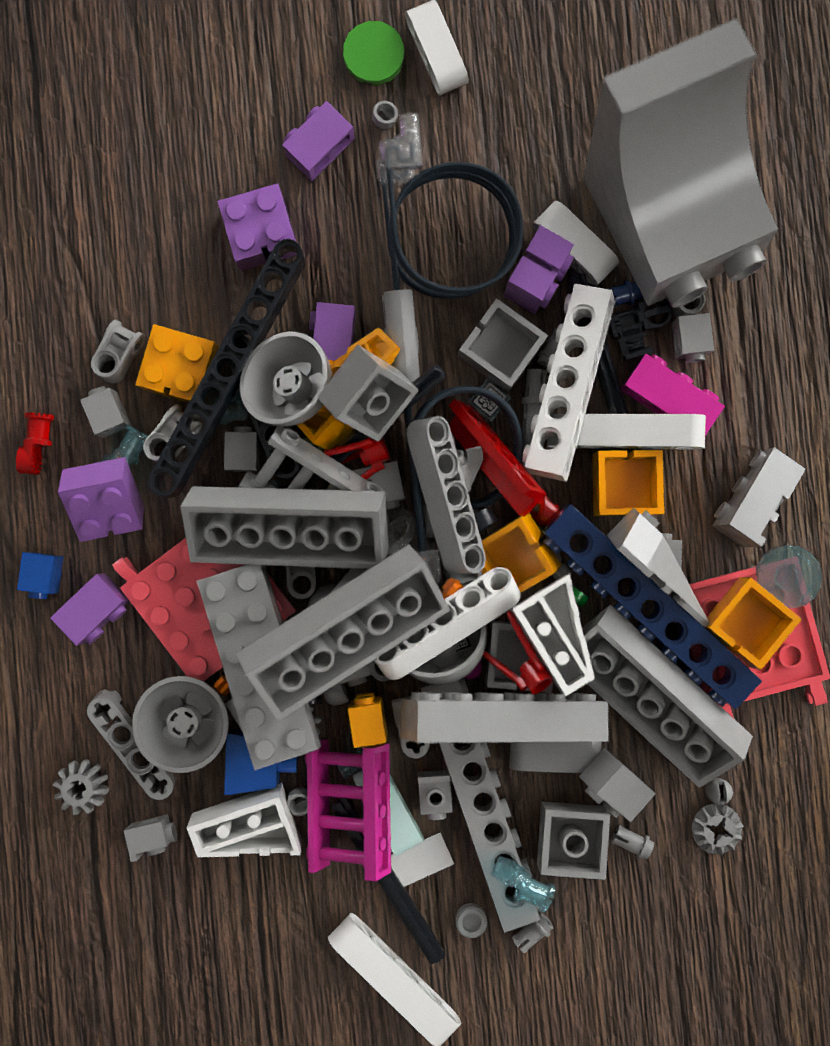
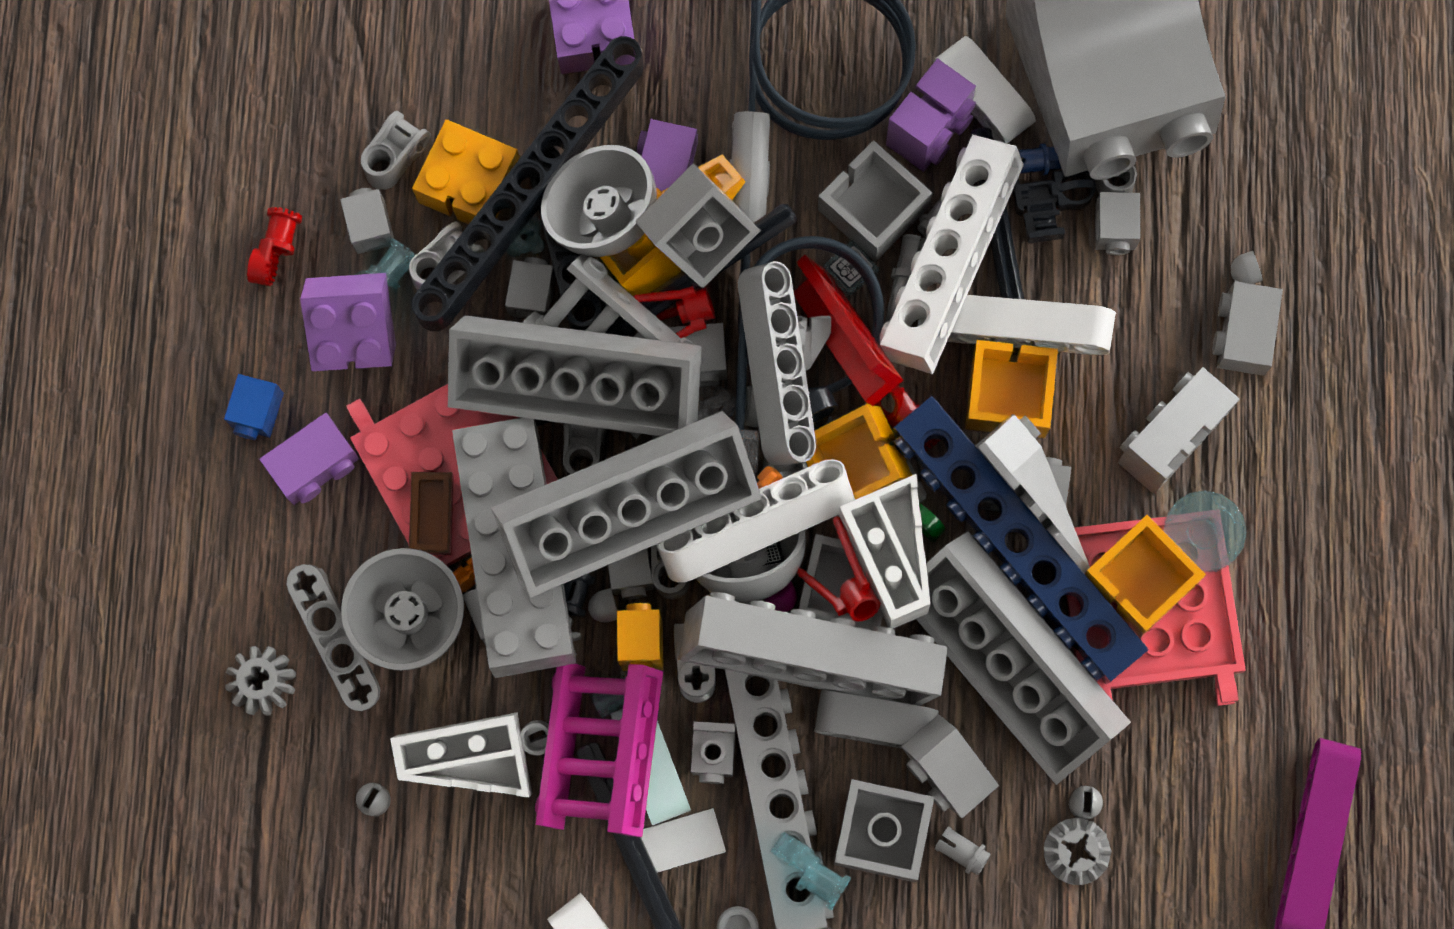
camera: 15 degrees right, 10 degrees down
light grey brick [124,814,177,862] -> none
blue torso [224,729,298,795] -> none
dark pink brick [621,354,725,436] -> none
none -> light grey hinge [356,783,391,817]
none -> reddish brown tile [409,472,454,555]
none -> light grey brick [1212,281,1283,376]
none -> light grey hinge [1231,251,1263,284]

